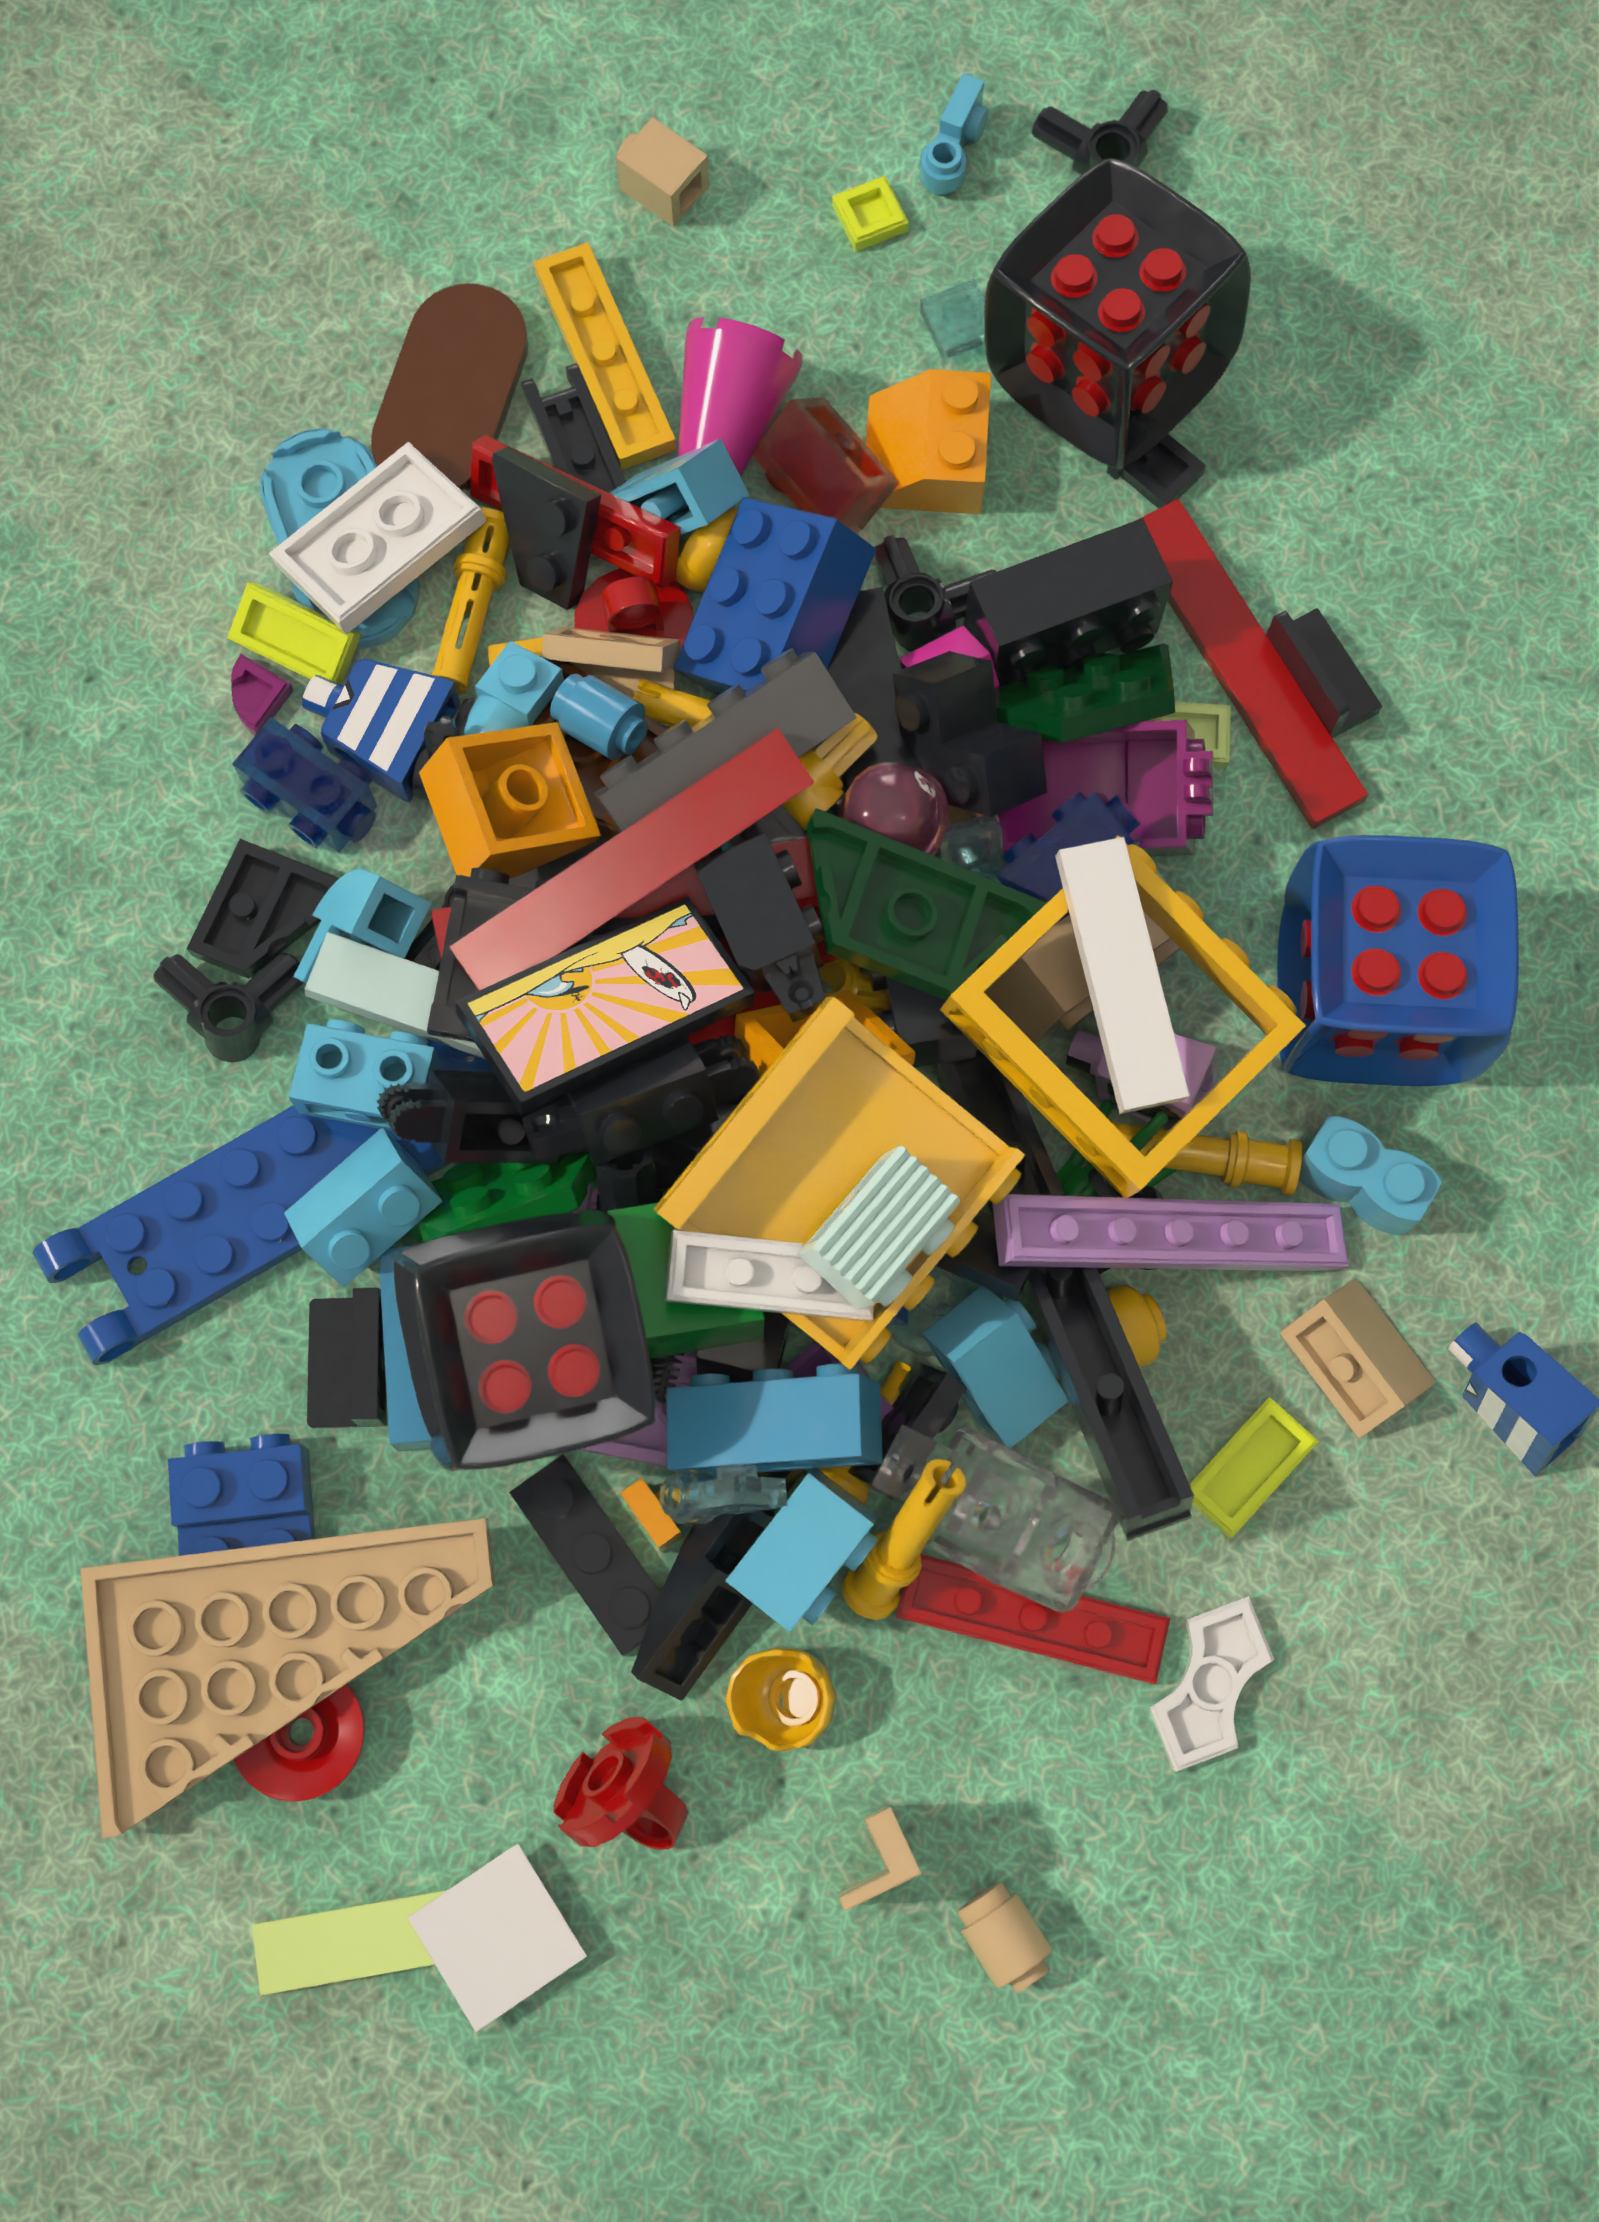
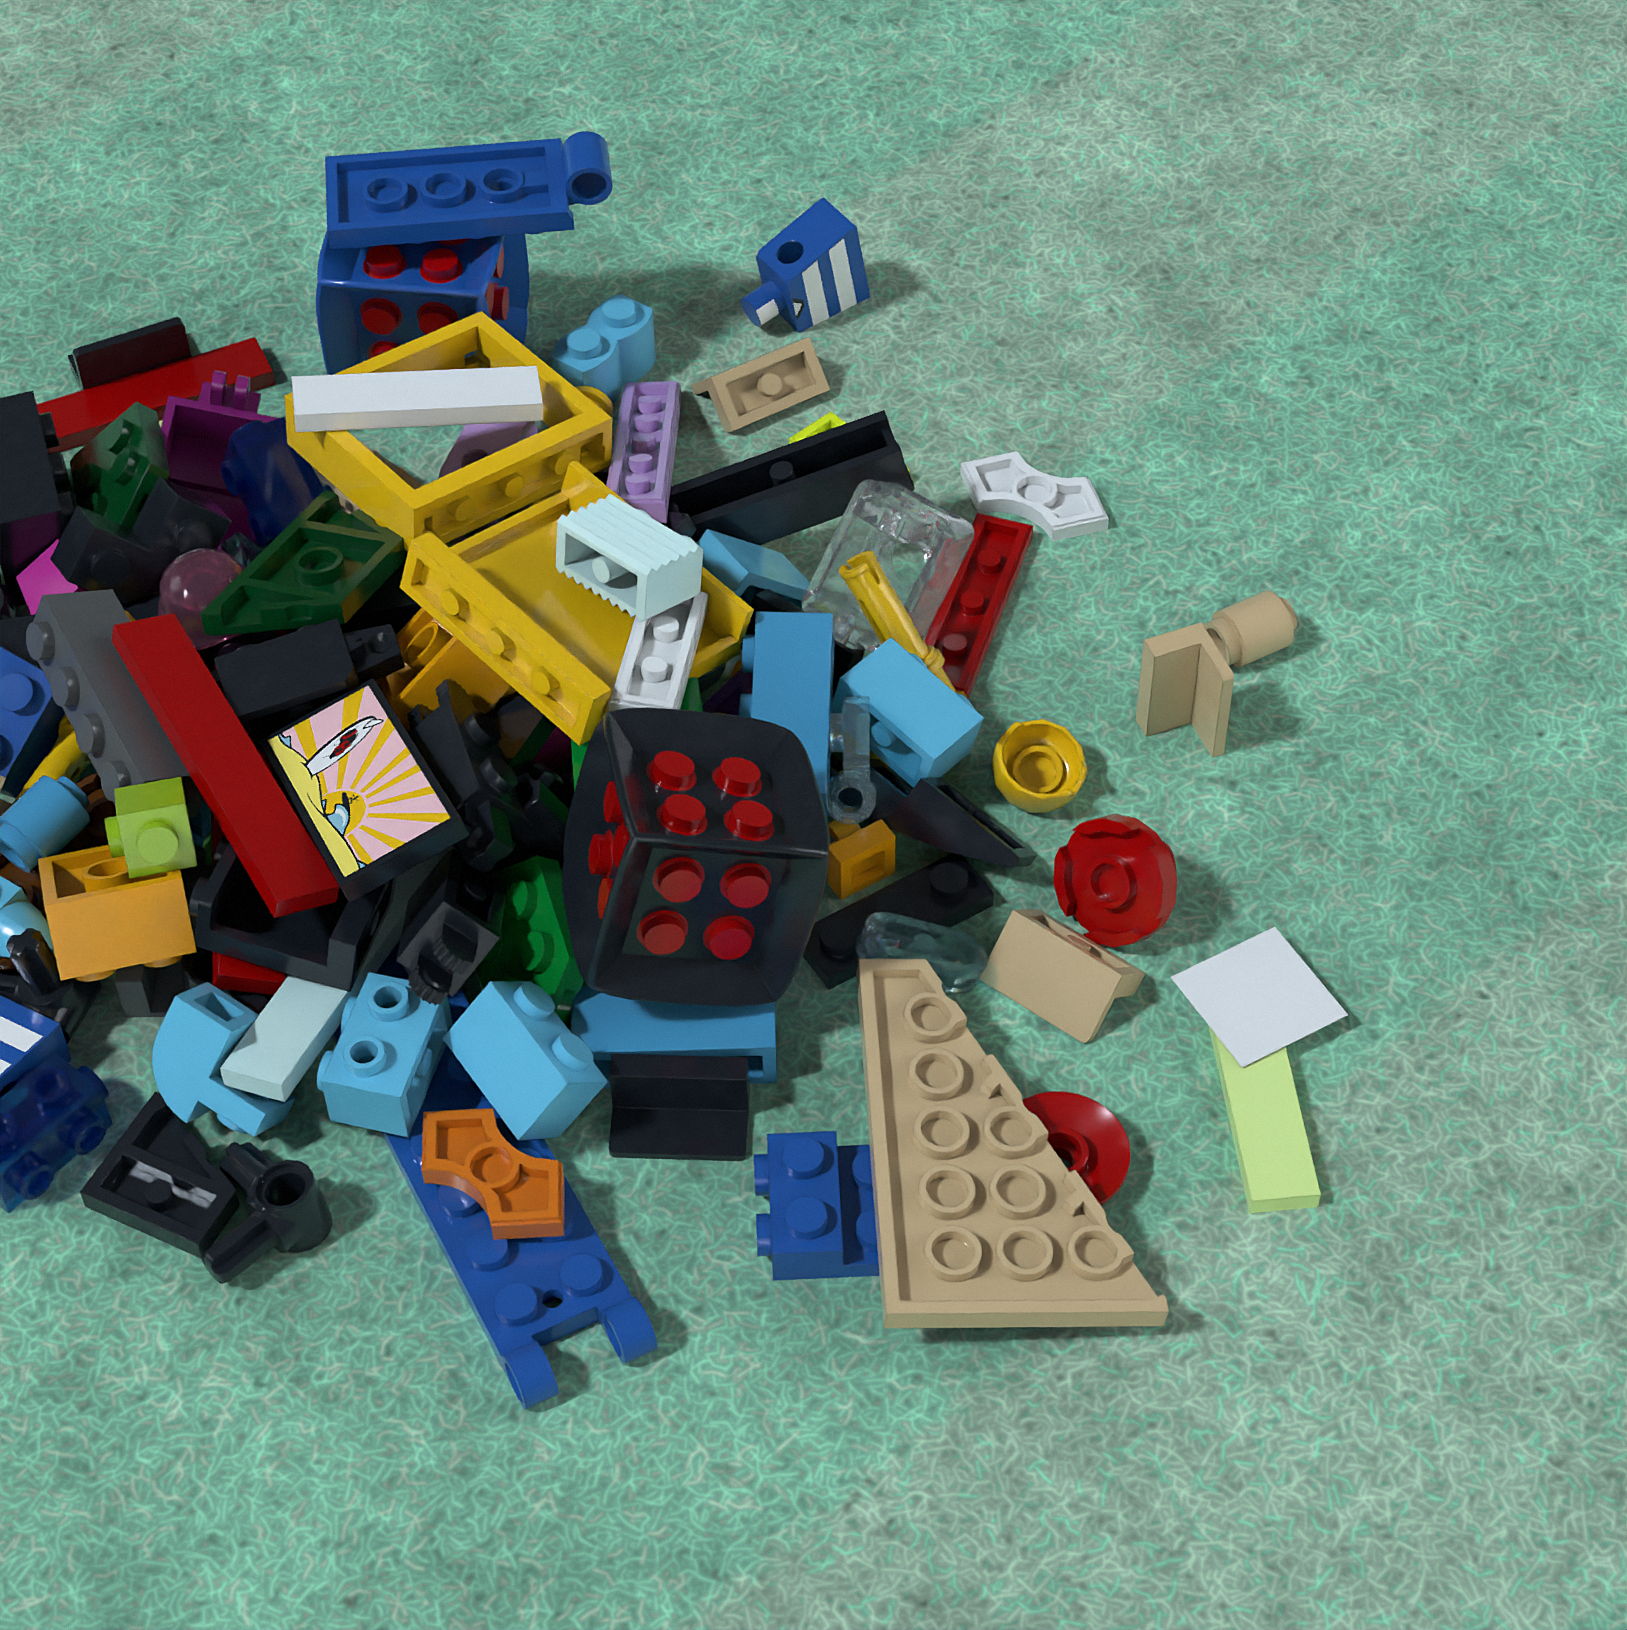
camera: 85 degrees left, 25 degrees down
none -> lime brick [104,777,198,879]
none -> blue hinge [325,131,613,249]
none -> orange tile [421,1108,564,1240]
none -> clear light blue plate [855,912,988,993]
none -> tan panel [980,909,1146,1043]

